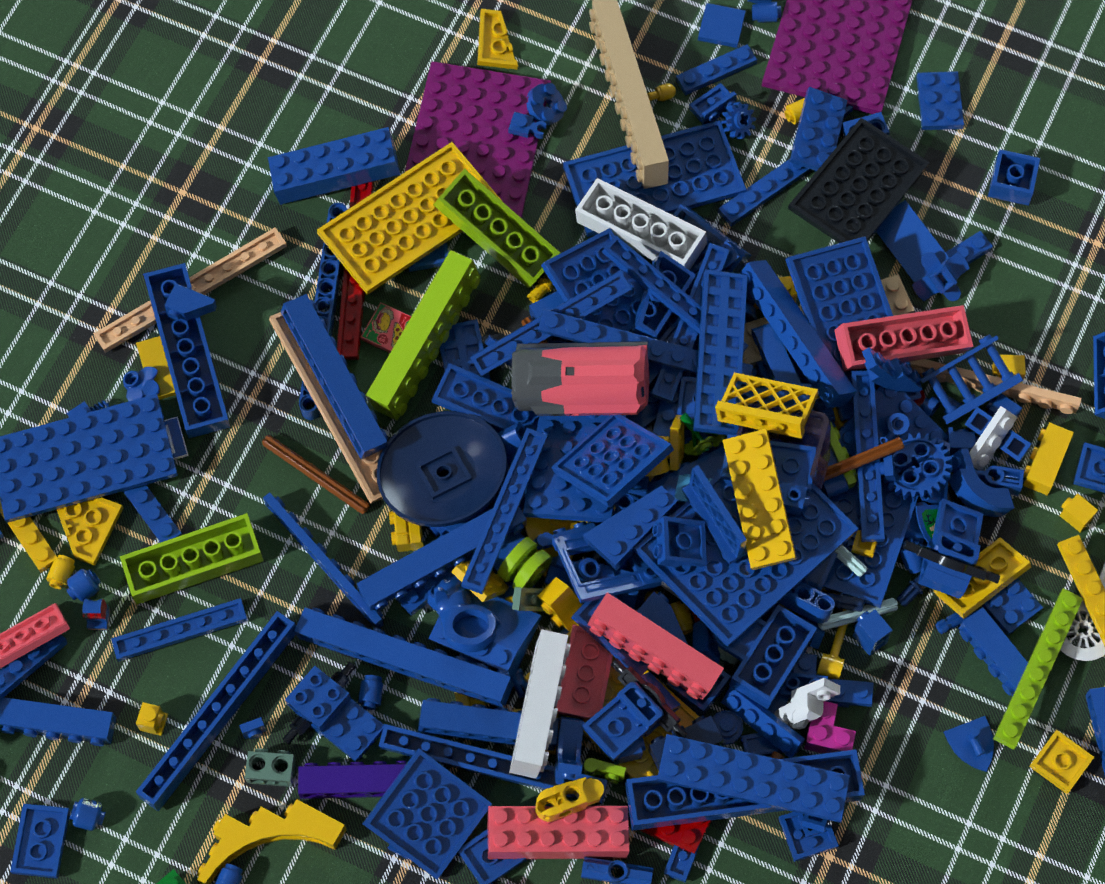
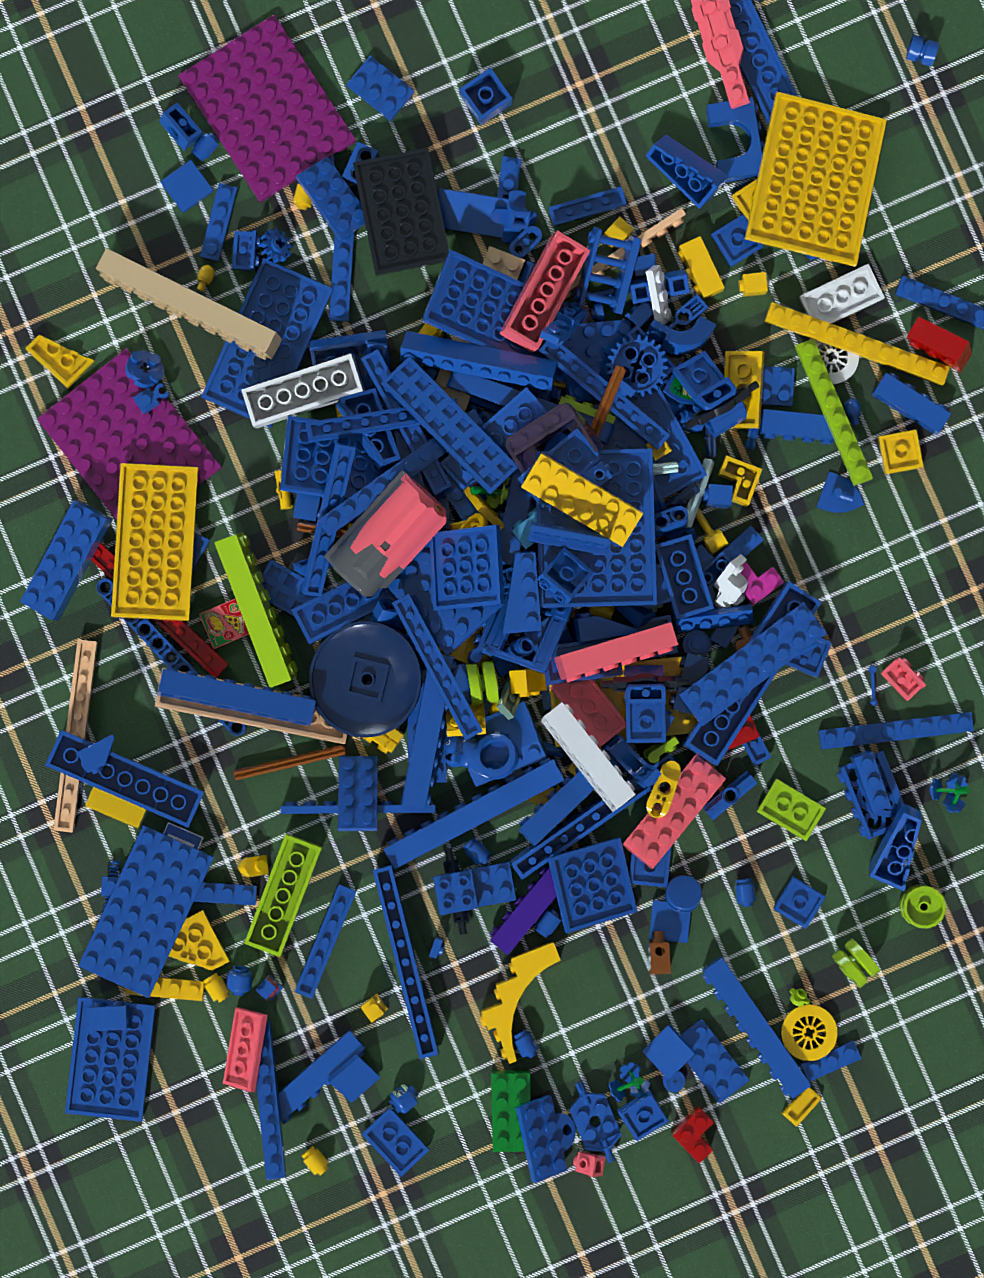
camera: 50 degrees left, 20 degrees up
blue plate [123,367,160,401] -> none
sand green brick [244,748,296,787] -> none
lime brick [433,168,560,289] -> none
yellow fence [715,373,819,439] -> none
blue plate [879,413,911,444] -> none
none -> yellow plate [238,855,269,877]
none -> blue tile [328,1053,381,1103]
none -> blue plate [338,756,378,831]
none -> blue plate [509,226,542,259]
none -> blue brick [534,908,562,938]
none -> blue plate [548,186,627,227]
none -> yellow brick [718,455,762,507]
none -> blue cylinder [845,398,861,425]

